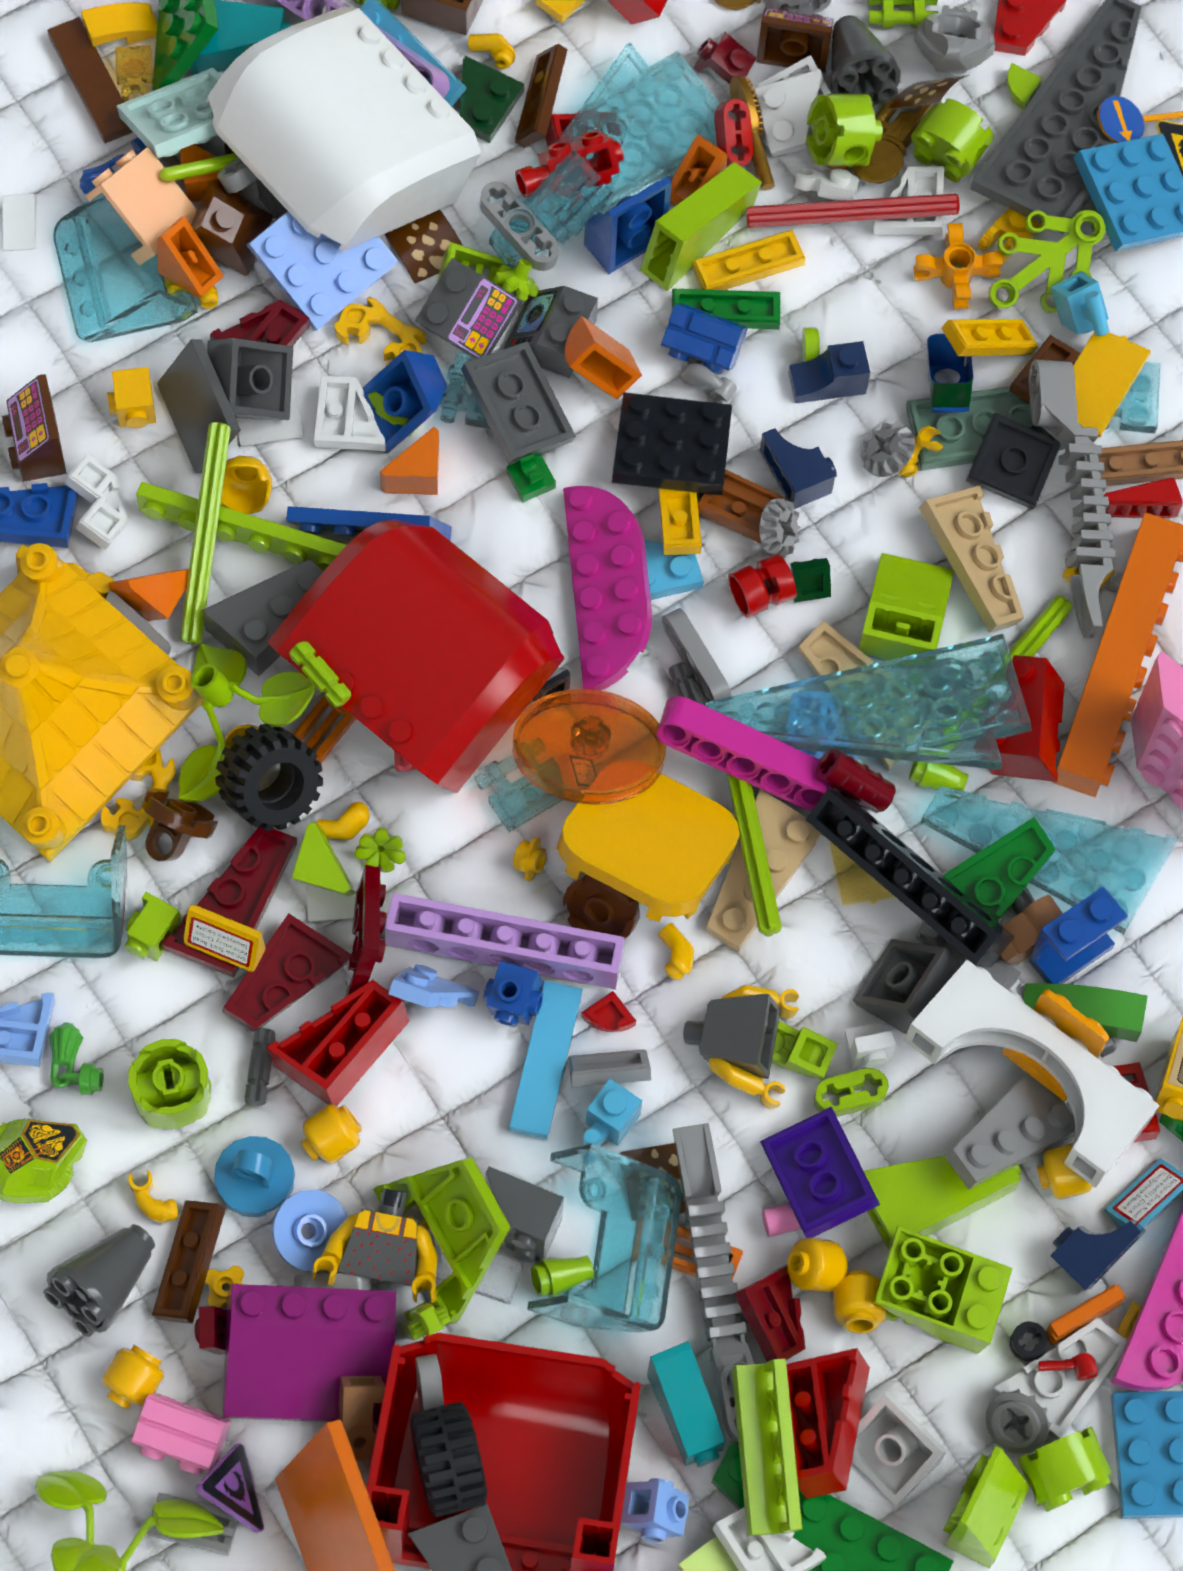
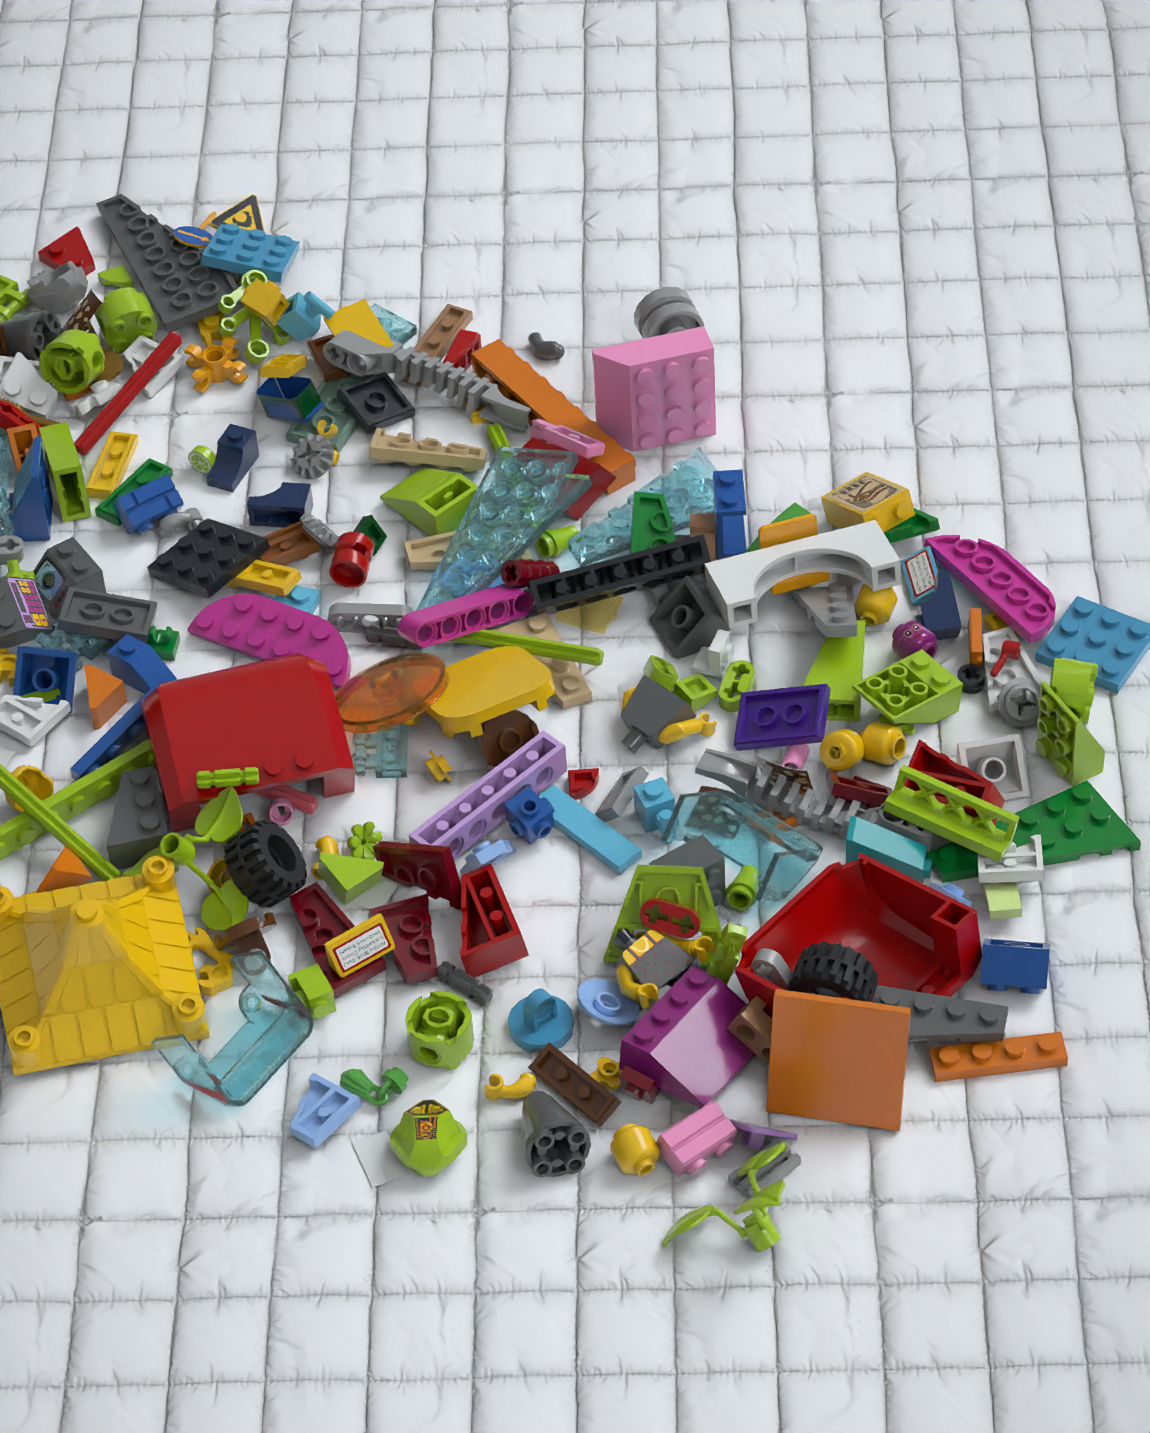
camera: 50 degrees left, 20 degrees down
yellow head [301,1104,362,1164] -> none
orange brick [565,316,642,400] -> none
yellow arm [658,922,694,980] -> none
none -> blue slope [107,634,177,694]
none -> yellow brick [241,278,290,327]
none -> bright pink hinge [269,798,294,825]
none -> bright pink hinge [530,419,605,460]
none -> red beam [640,898,701,939]
none -> lime beam [643,655,679,691]
none -> reddish brown sticker [755,754,813,793]
none -> magenta head [892,621,937,659]

